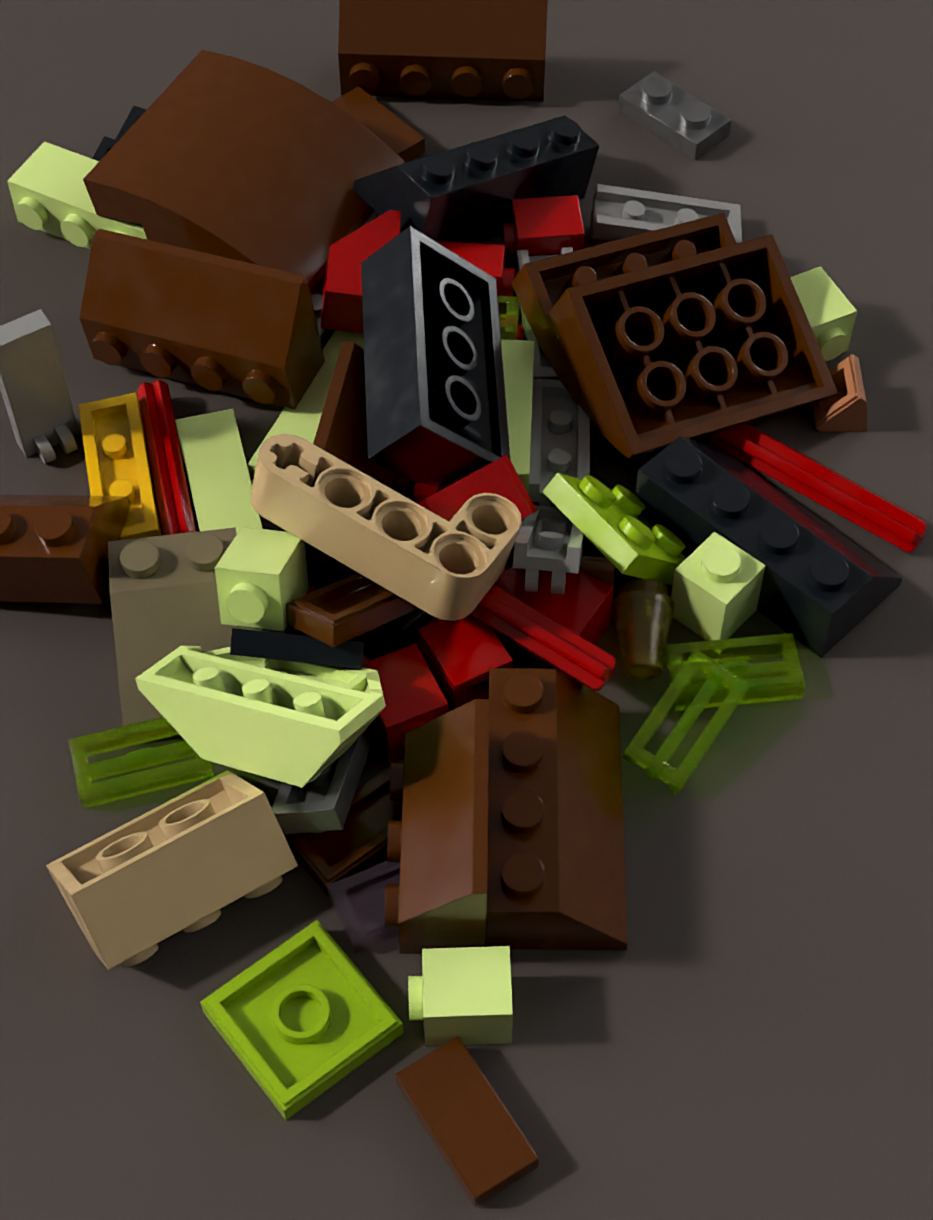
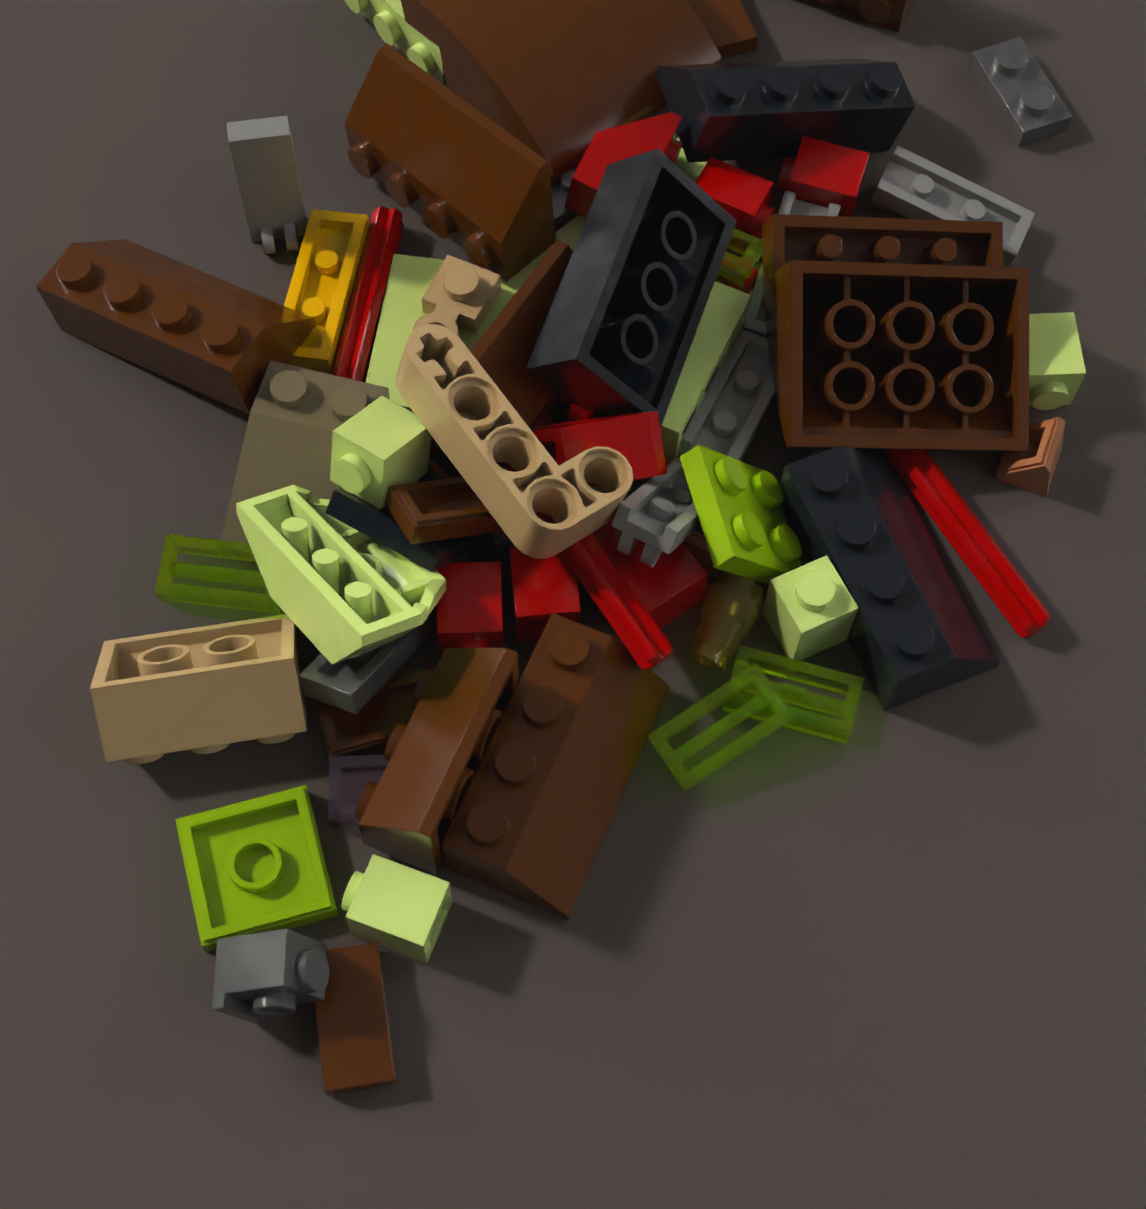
camera: 20 degrees right, 10 degrees up
none -> dark grey brick [212,928,330,1023]
none -> tan plate [413,254,501,336]

